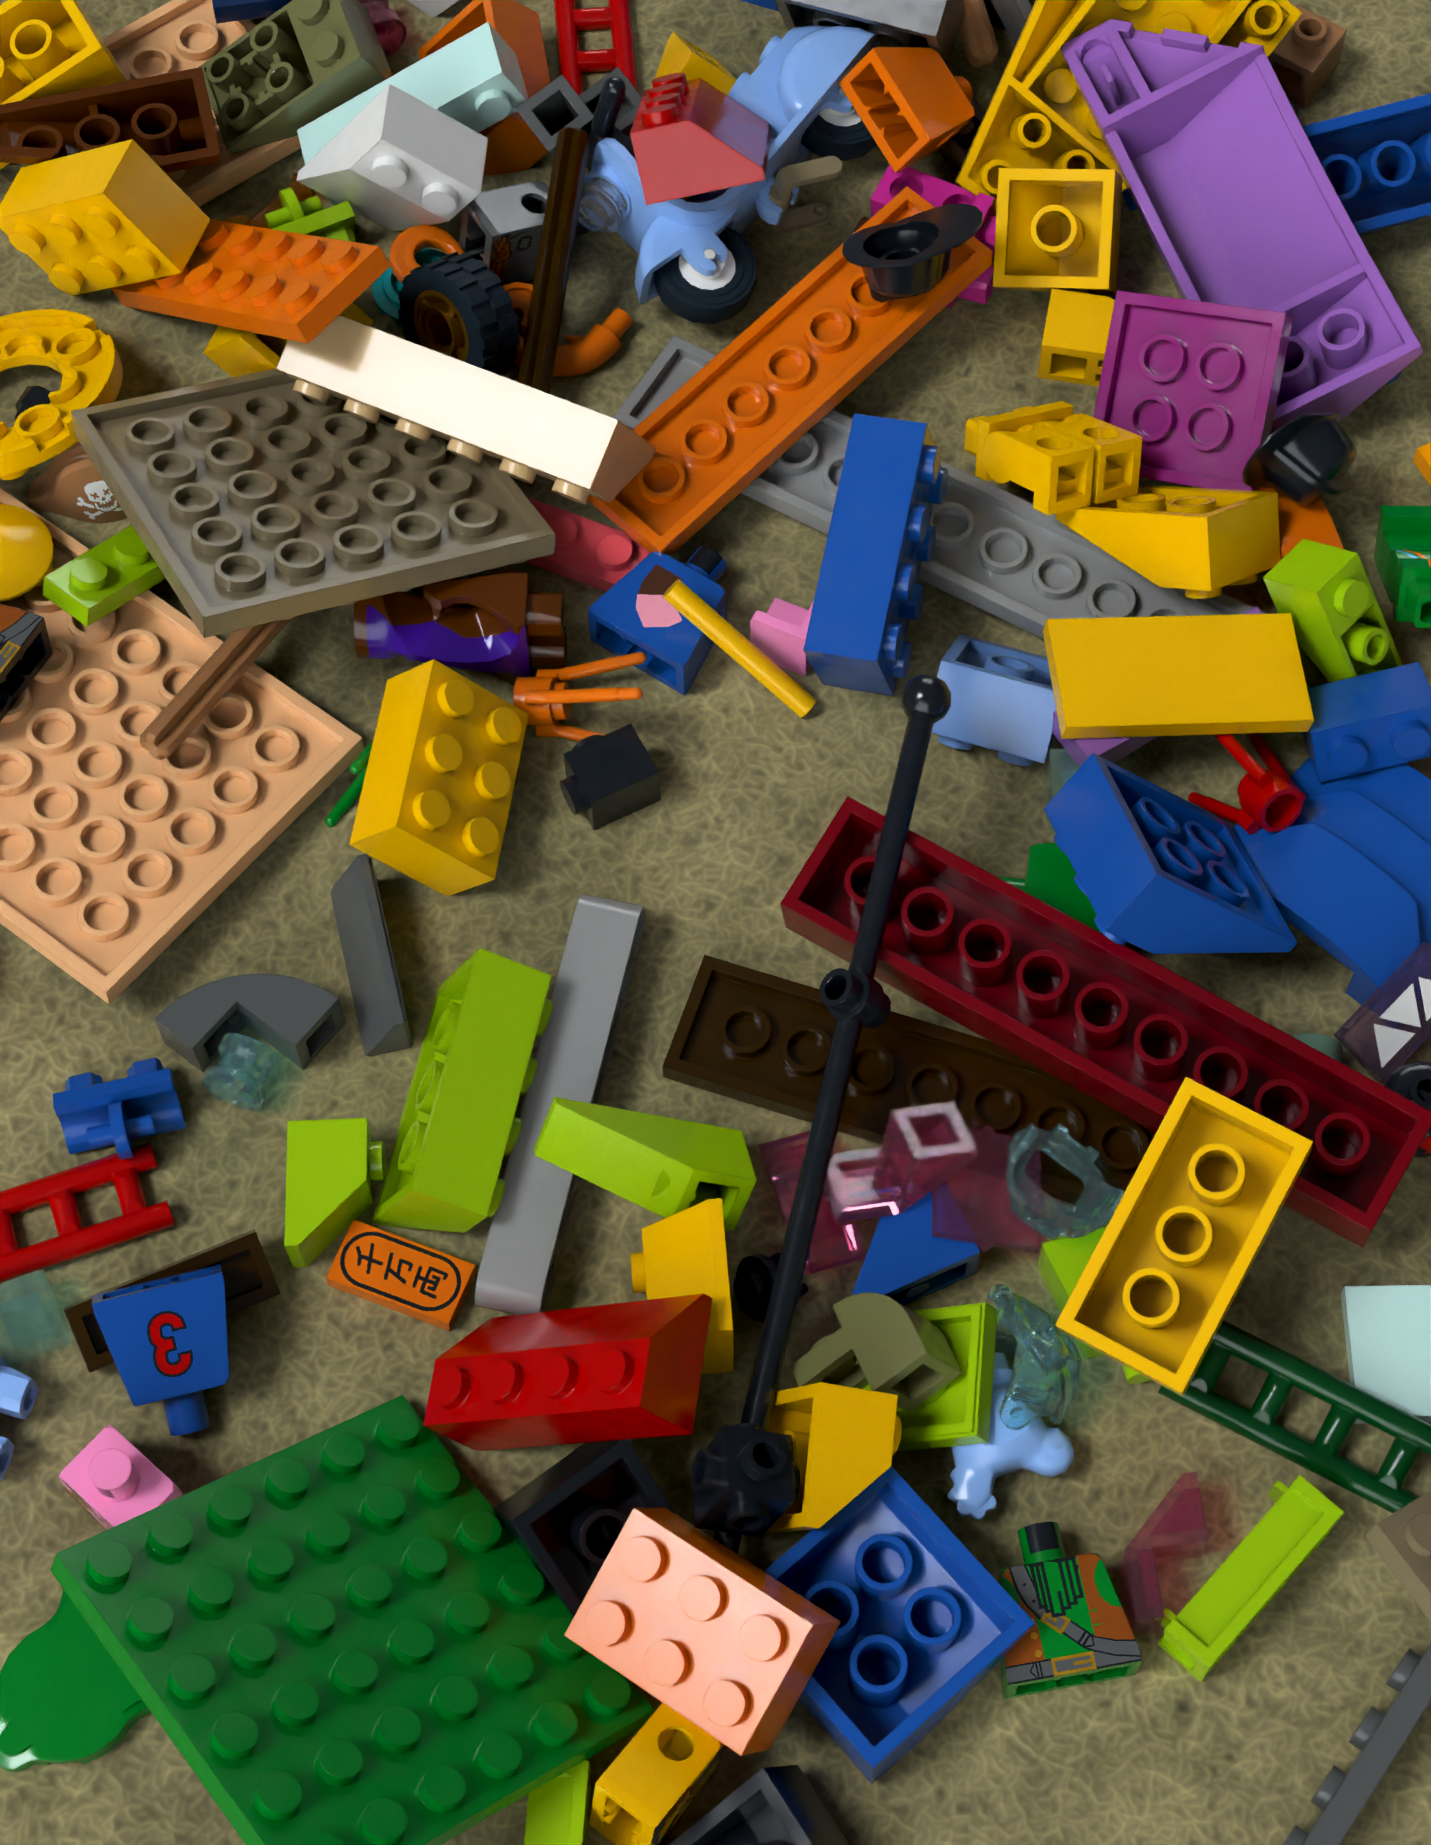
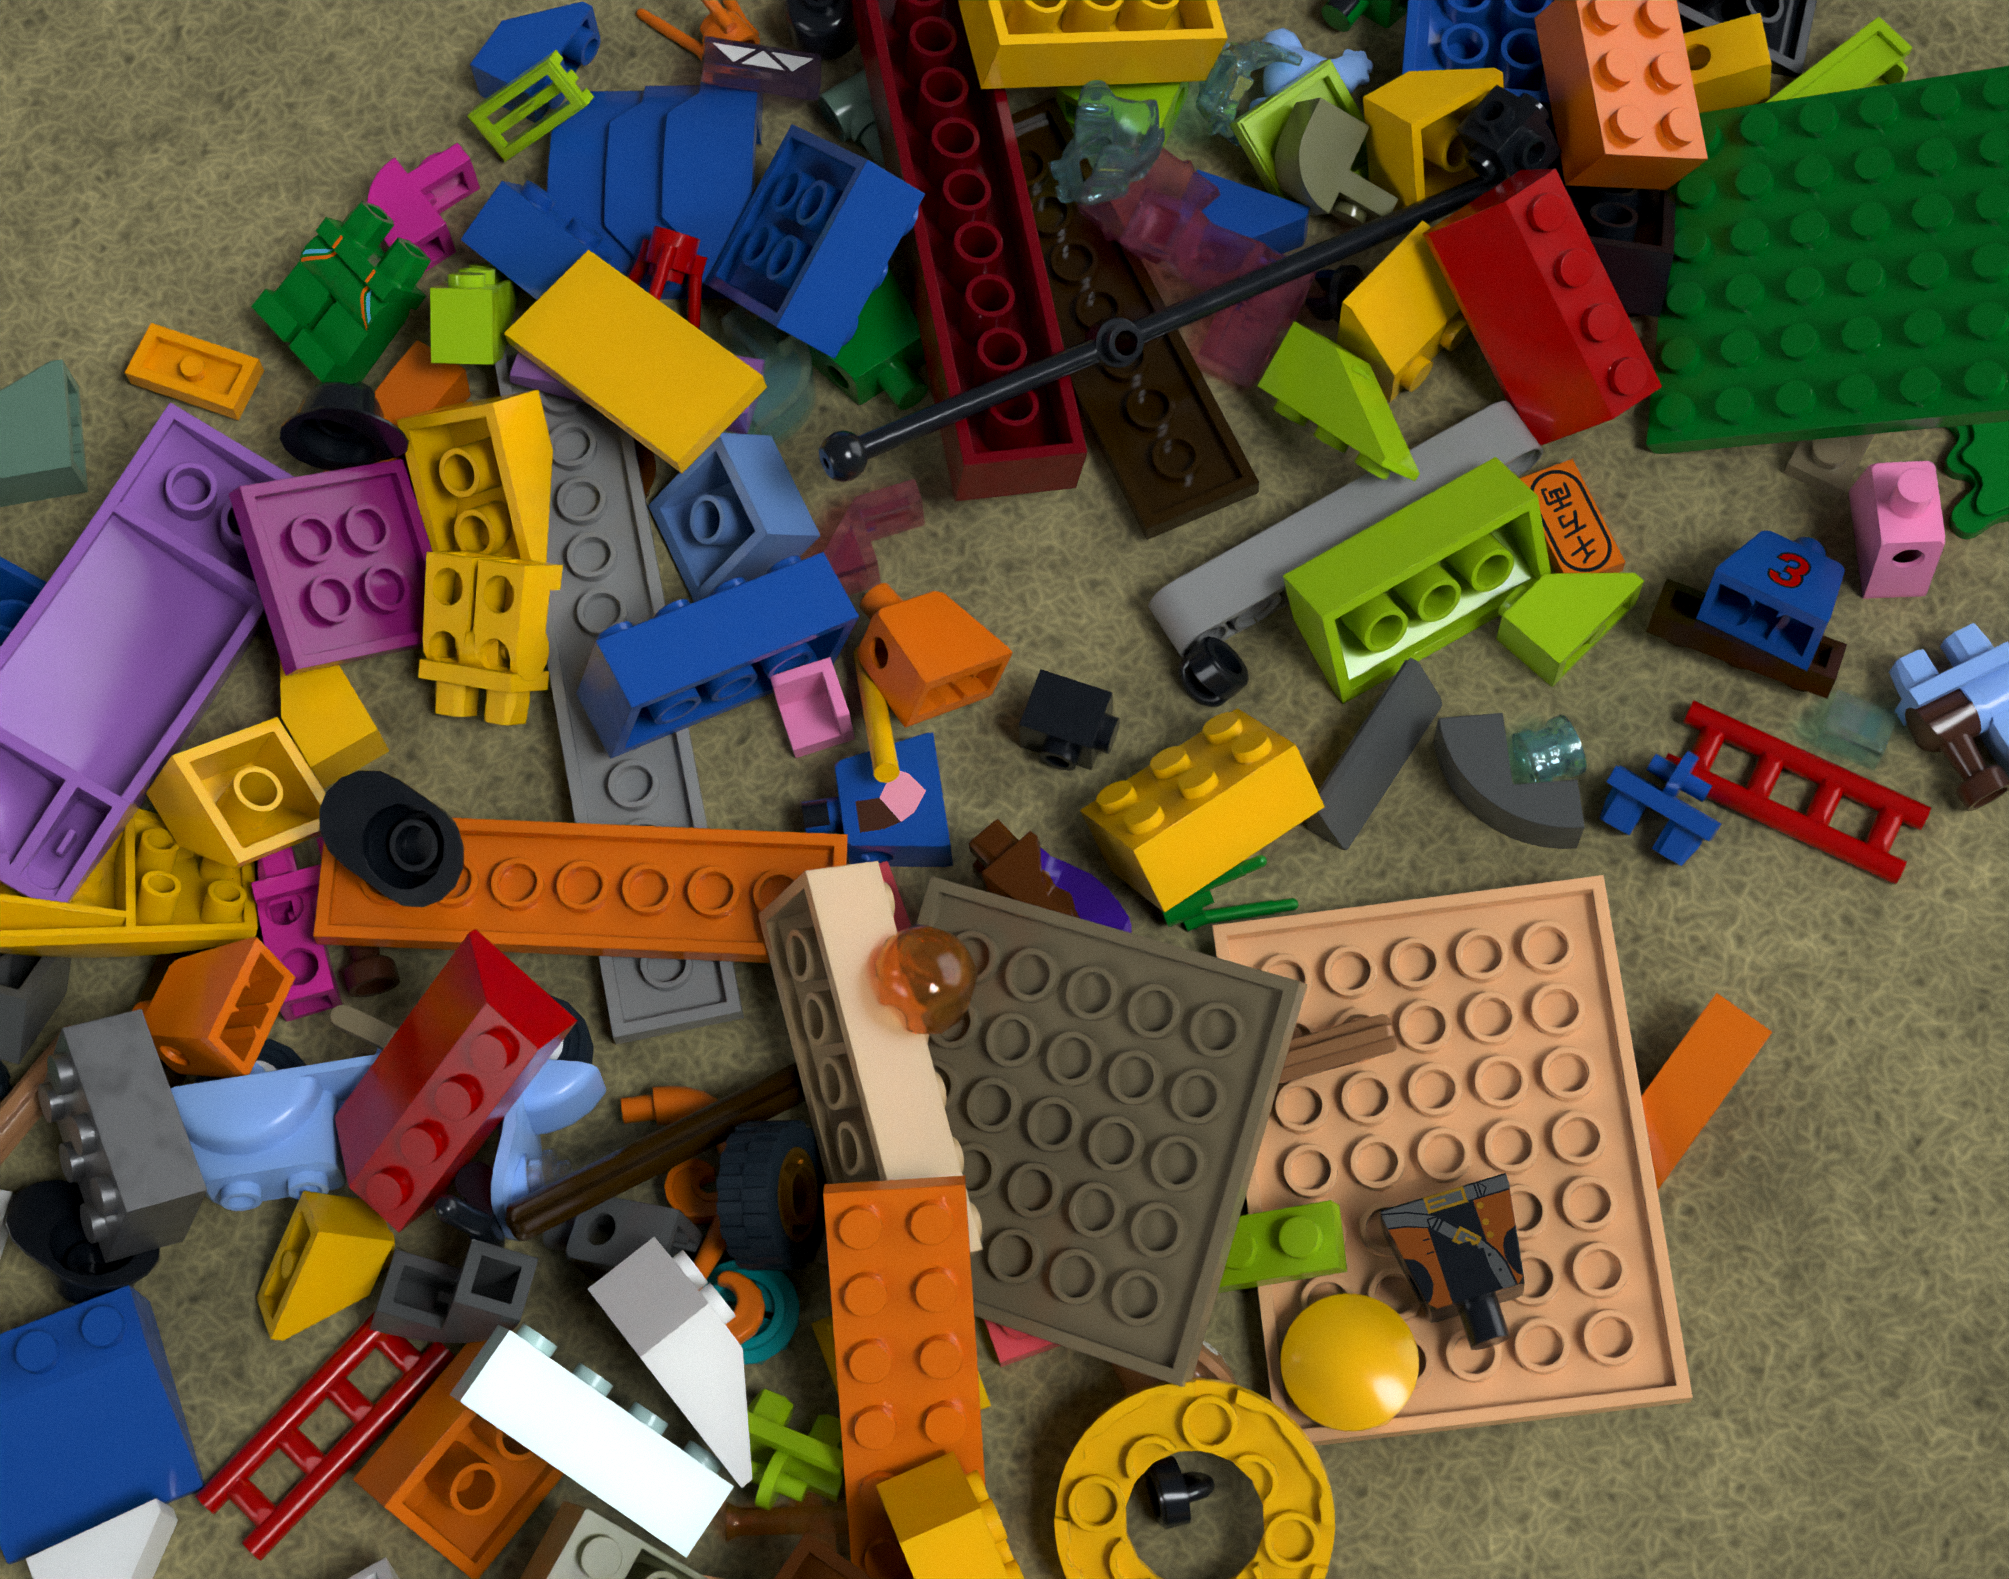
camera: 130 degrees left, 5 degrees up
orange plant [513,652,647,742] -> none
none -> clear pink slope [824,478,925,596]
none -> orange torso [857,583,1013,728]
none -> clear orange hair [875,924,978,1034]
none -> black tile [1178,637,1249,707]

